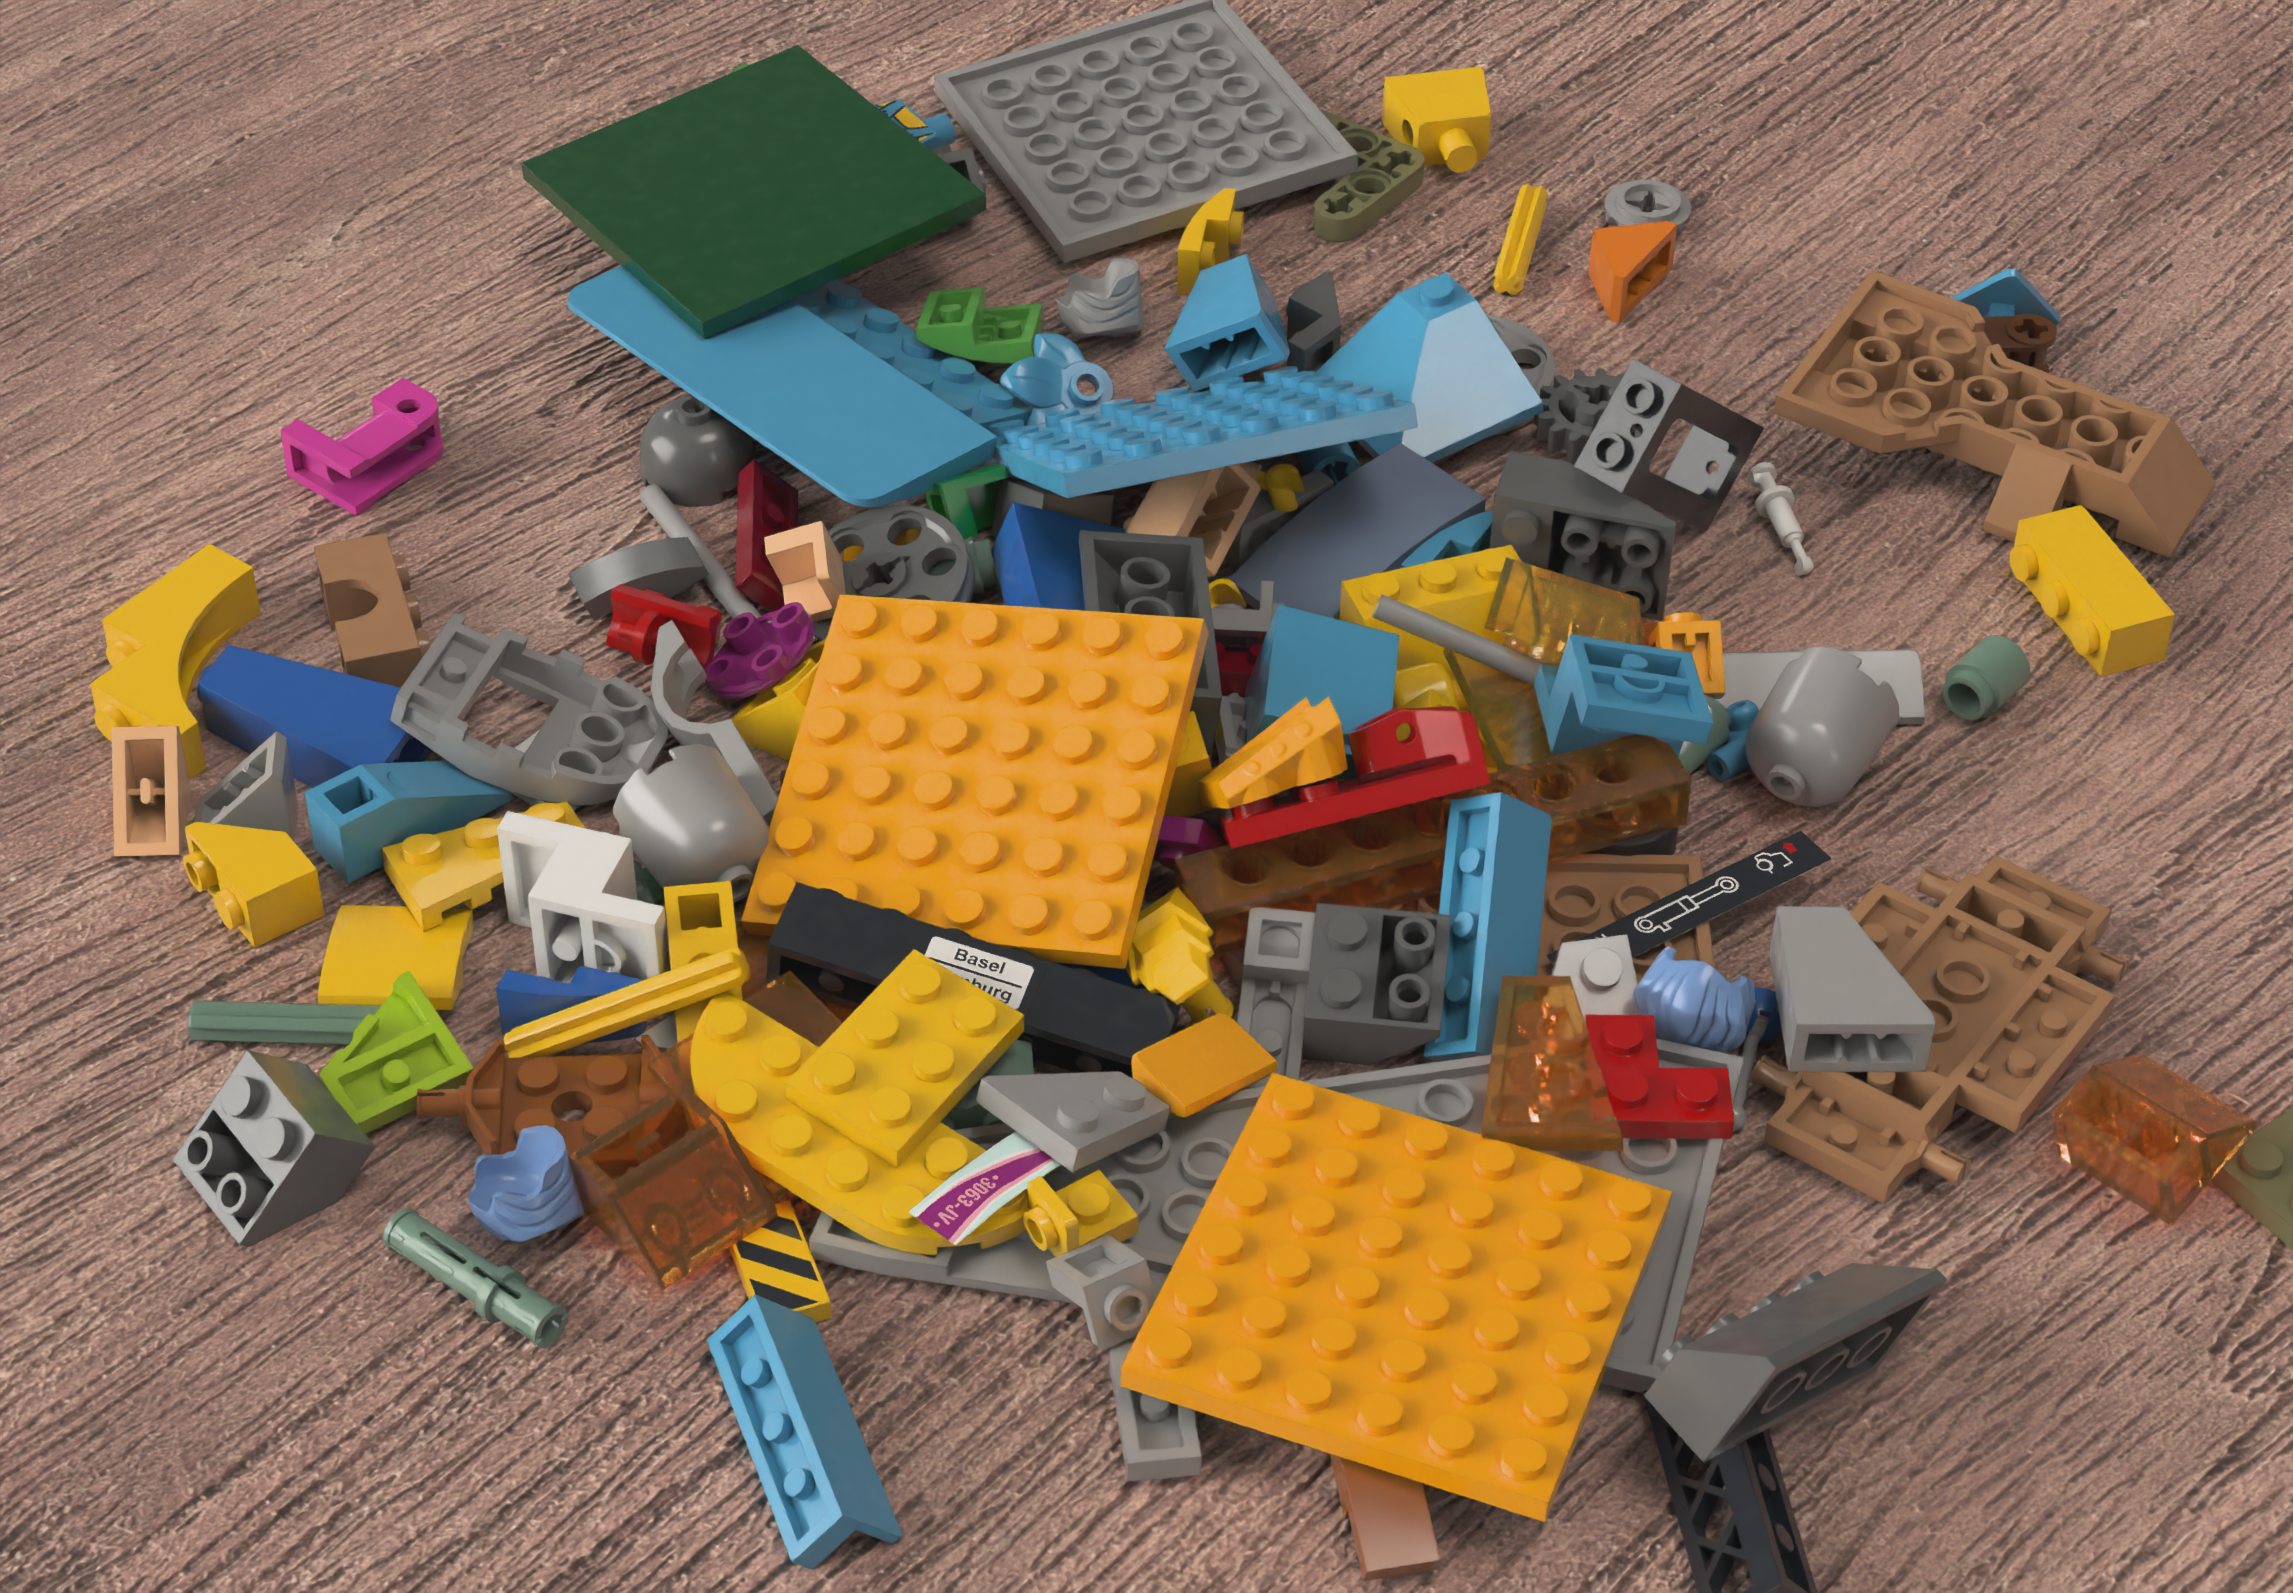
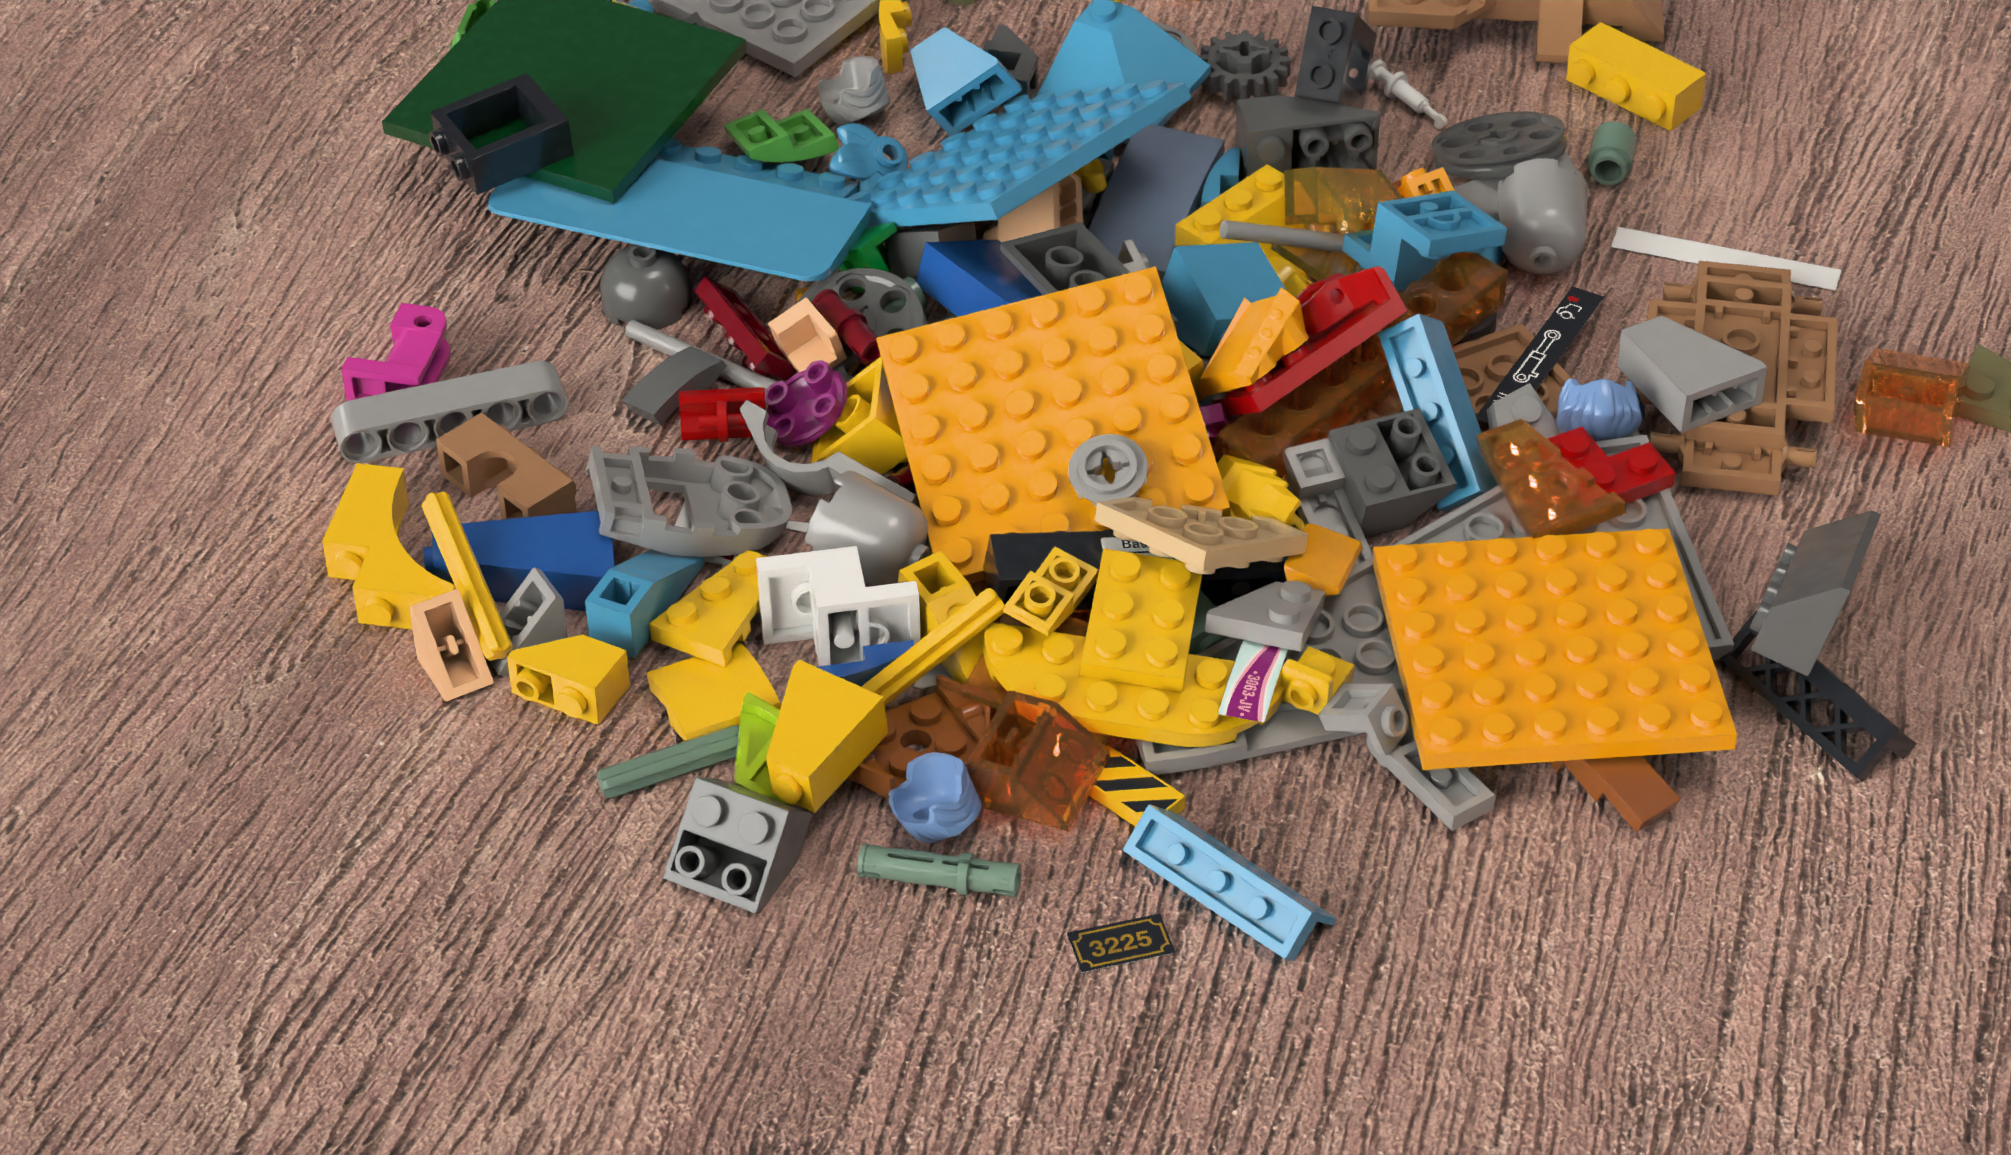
camera: 25 degrees left, 0 degrees up
none -> light grey beam [331,361,569,463]
none -> yellow axle [422,491,513,661]
none -> black window [429,73,574,195]
none -> yellow slope [766,659,888,813]
none -> dark red pin [812,289,881,365]
none -> yellow slope [1003,546,1099,636]
none -> black sticker [1067,913,1176,973]
none -> light grey gear [1068,434,1148,507]
none -> tan plate [1094,497,1308,574]
none -> dark grey wedge [1432,111,1567,179]
none -> white sticker [1611,227,1842,291]

